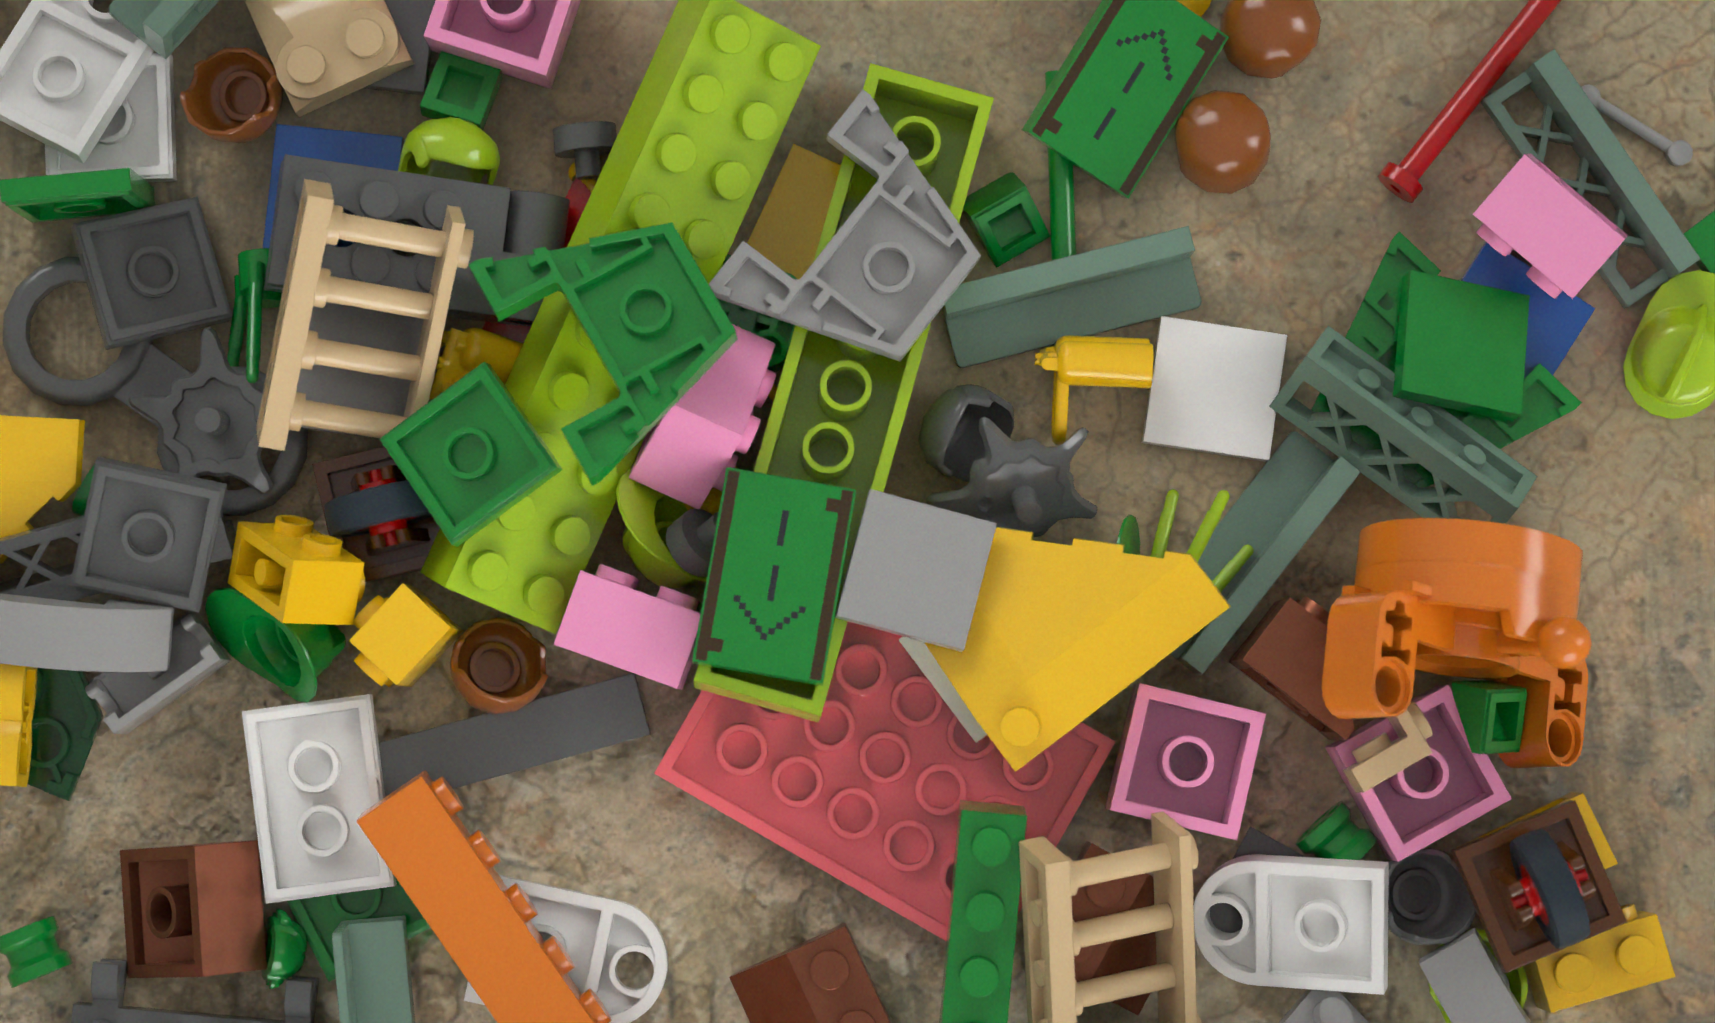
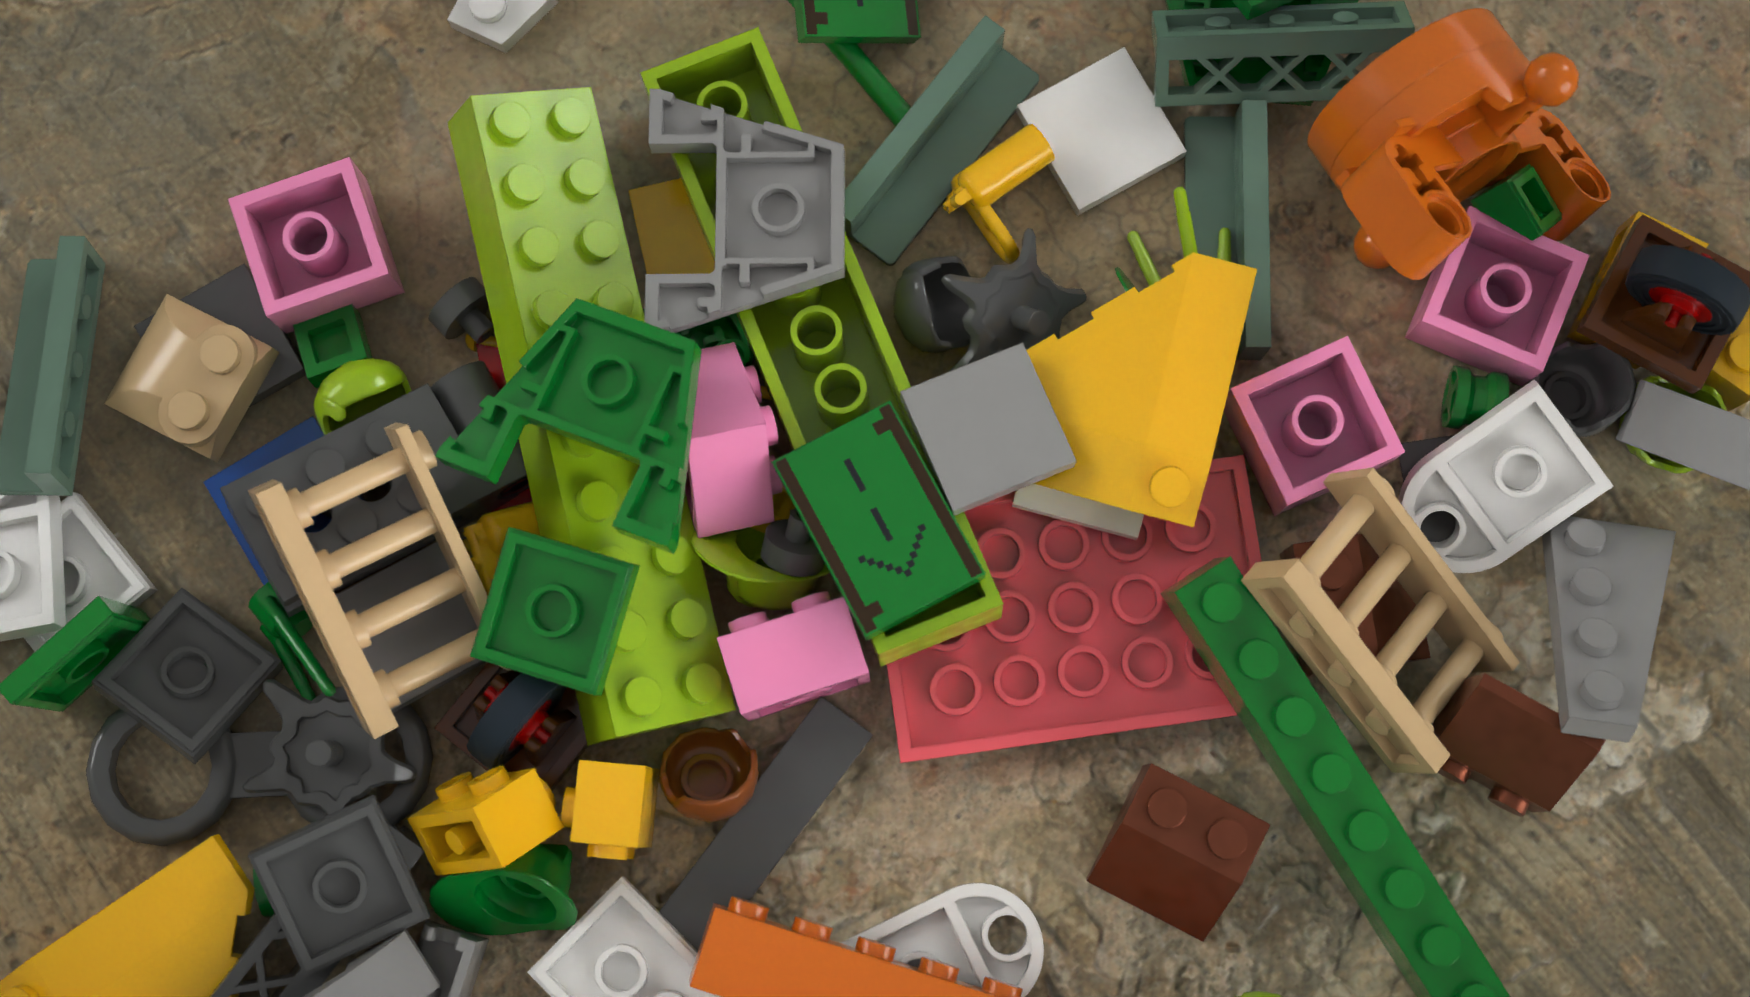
camera: 30 degrees left, 5 degrees down
dark orange hair [180,47,284,143] -> none
green slope [963,172,1050,268] -> none
copper slope [1229,596,1354,740] -> none
tan bracket [1343,701,1433,793] -> none

